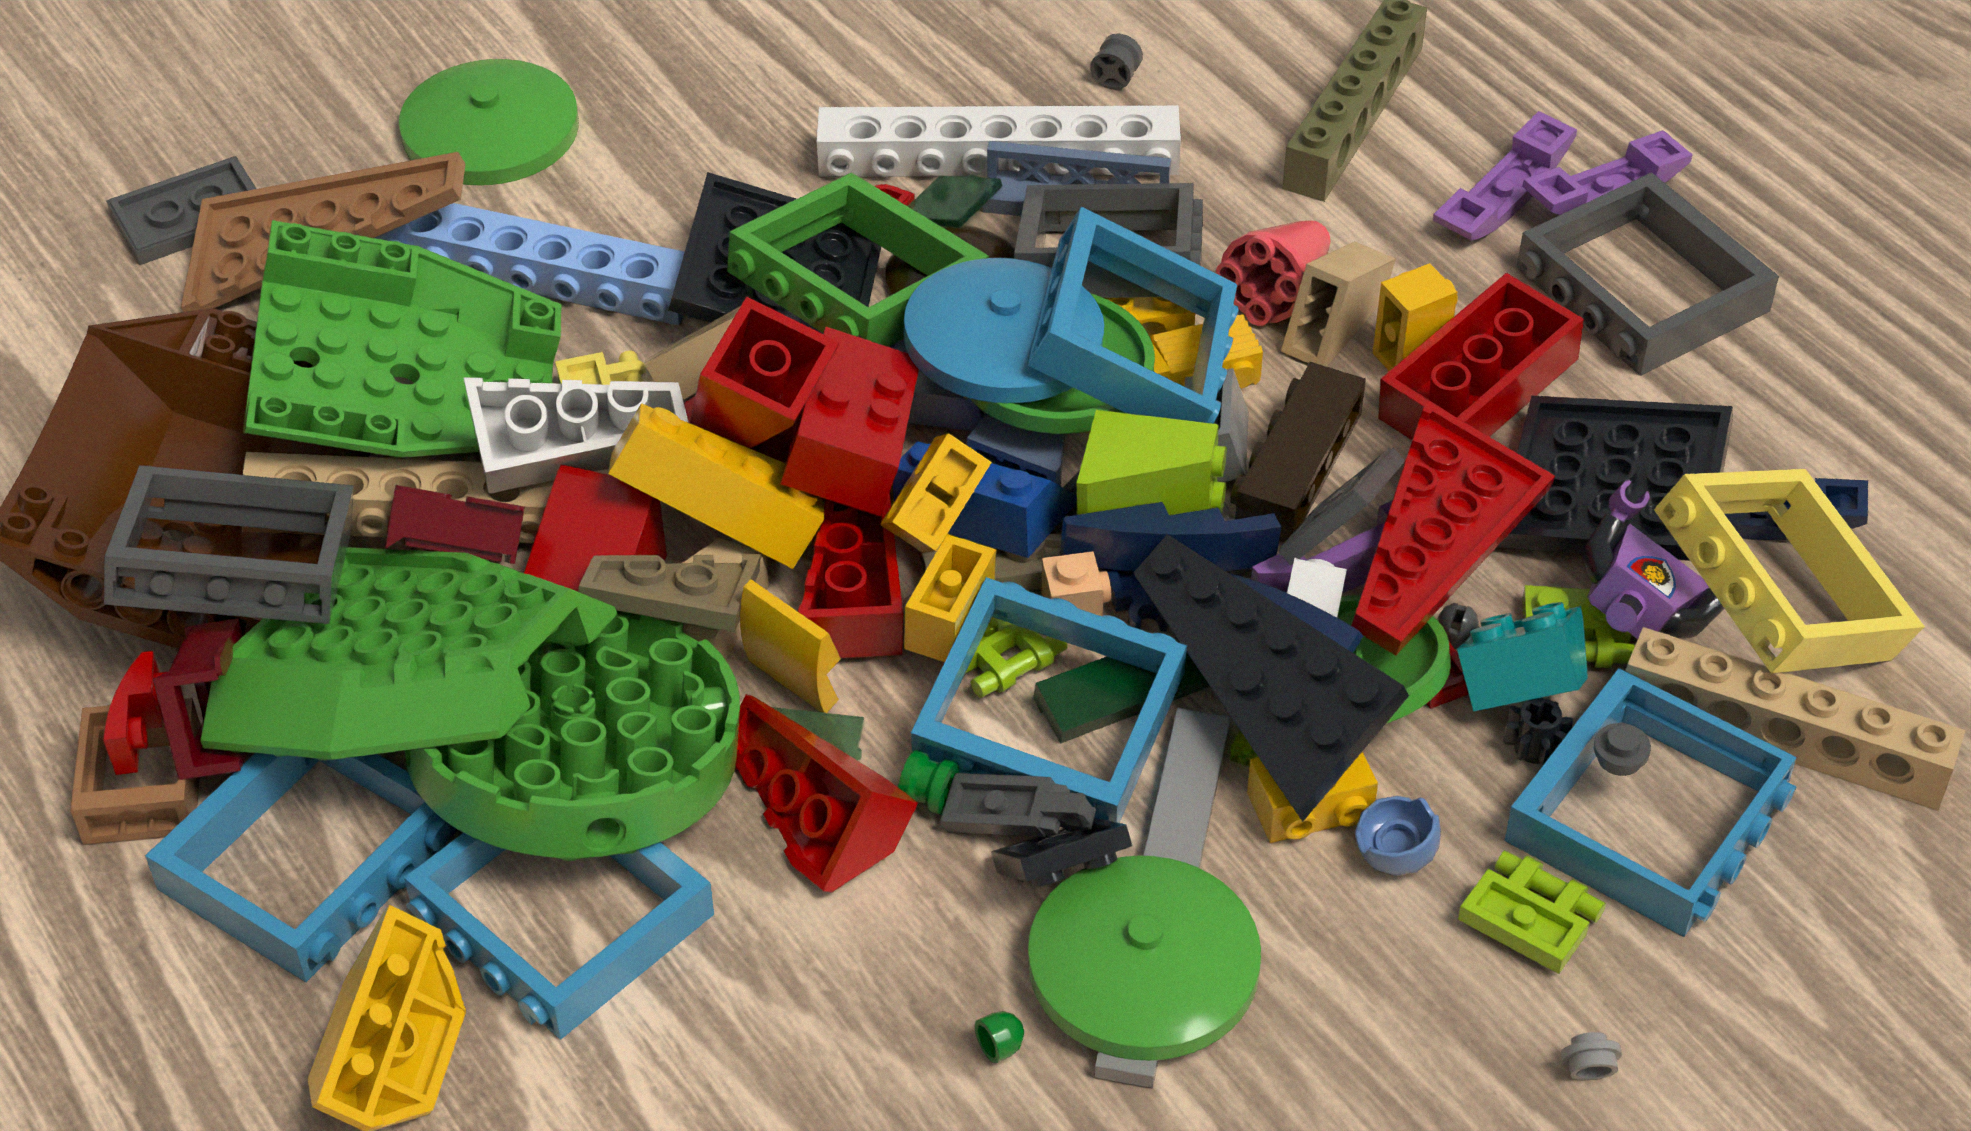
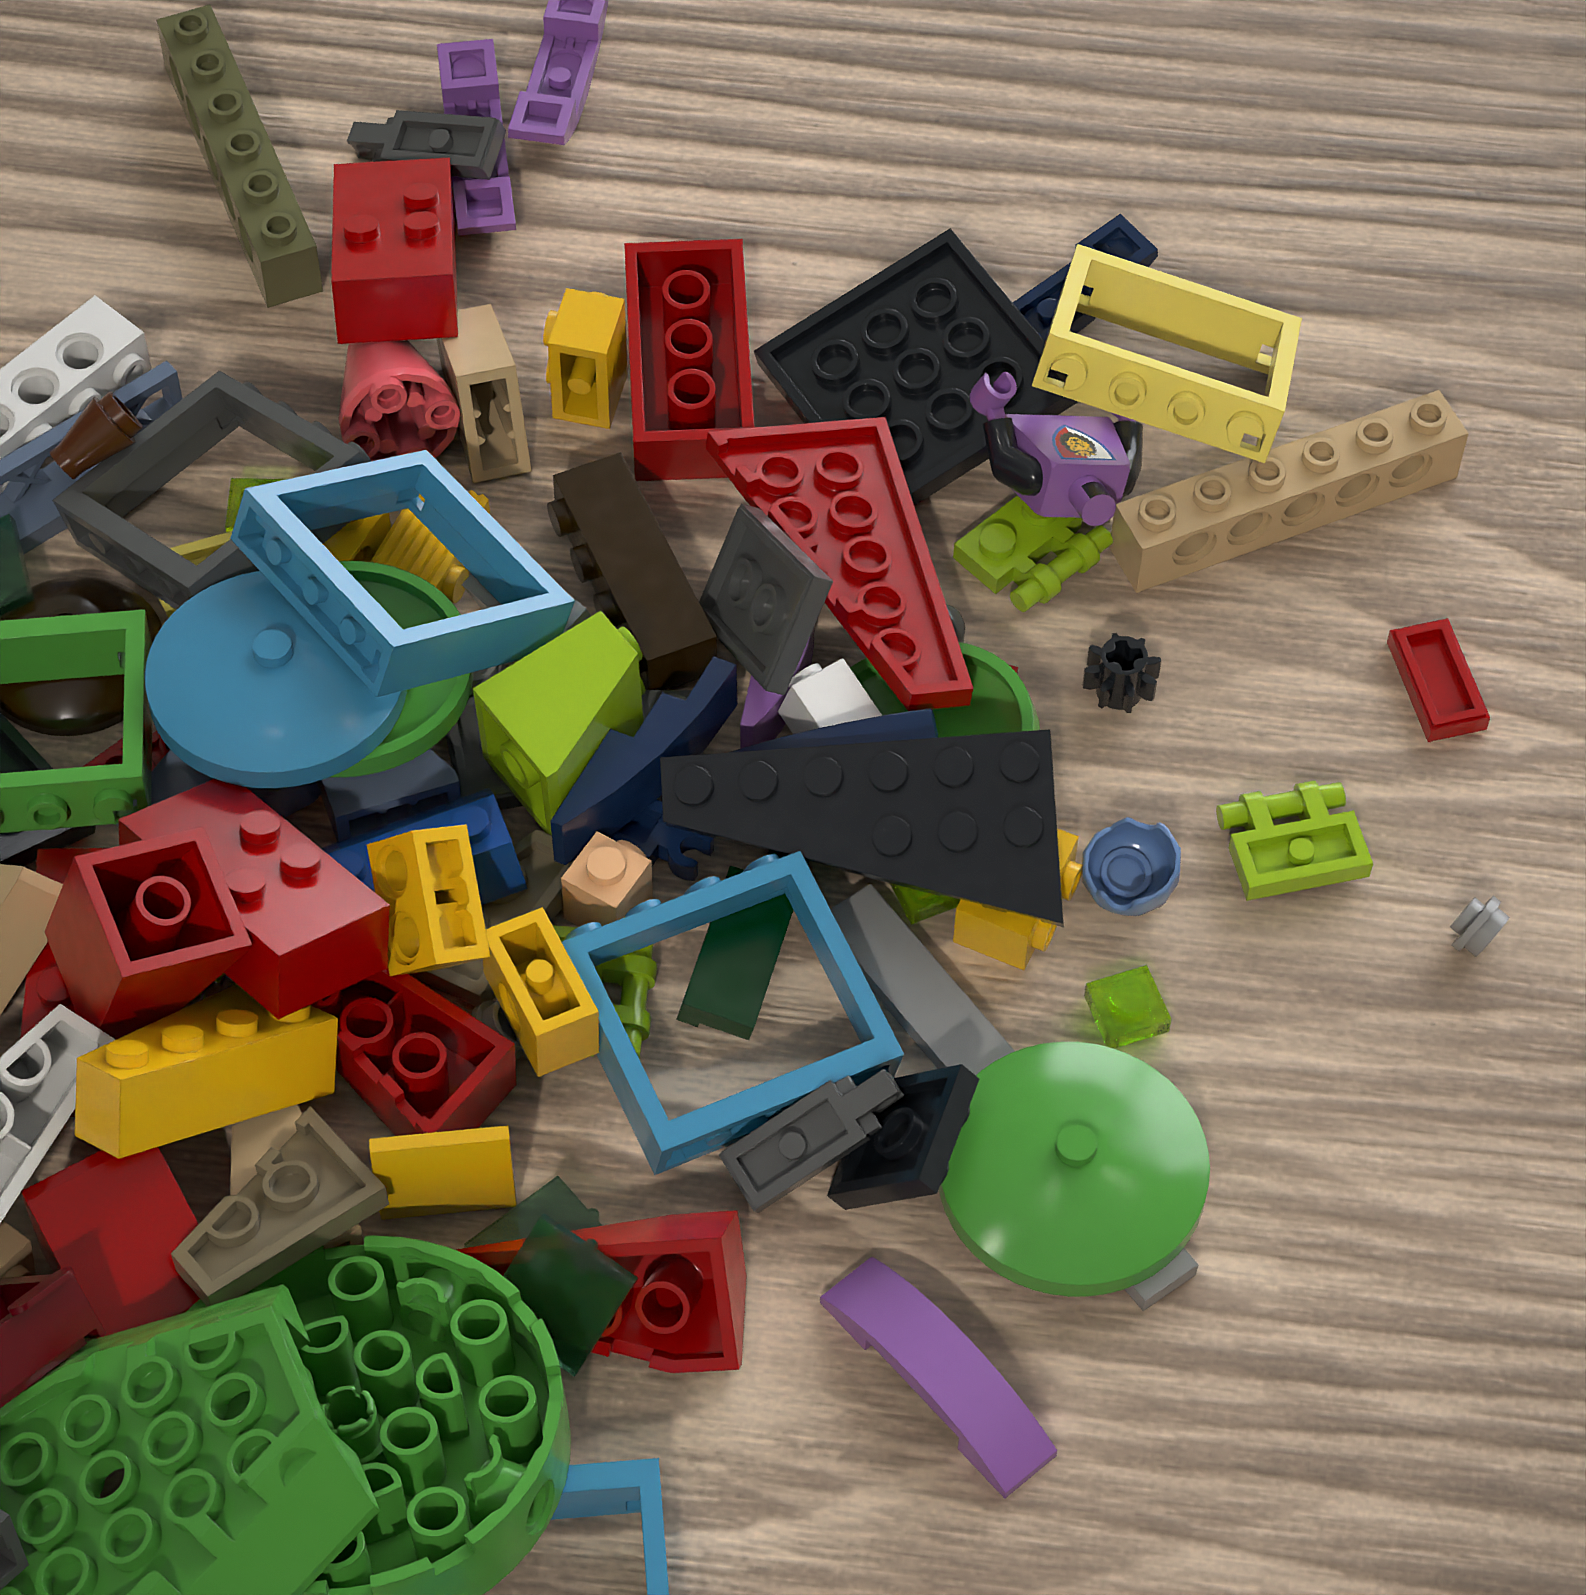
camera: 50 degrees left, 10 degrees up
green wheel [898,750,959,815] -> none
green hinge [974,1011,1024,1064] -> none
teal slope [1457,602,1588,712] -> none
dark azure window [1504,668,1797,937] -> none
dark grey window [1517,172,1779,376] -> none
dark grey plate [1594,723,1651,776] -> none
none -> reddish brown cone [49,391,143,480]
none -> red brick [331,158,458,344]
none -> dark grey hinge [347,110,506,180]
none -> clear green piece [503,1213,638,1377]
none -> medium lavender slope [820,1257,1057,1499]
none -> clear neon green plate [1084,965,1172,1049]
none -> red tile [1387,618,1490,742]

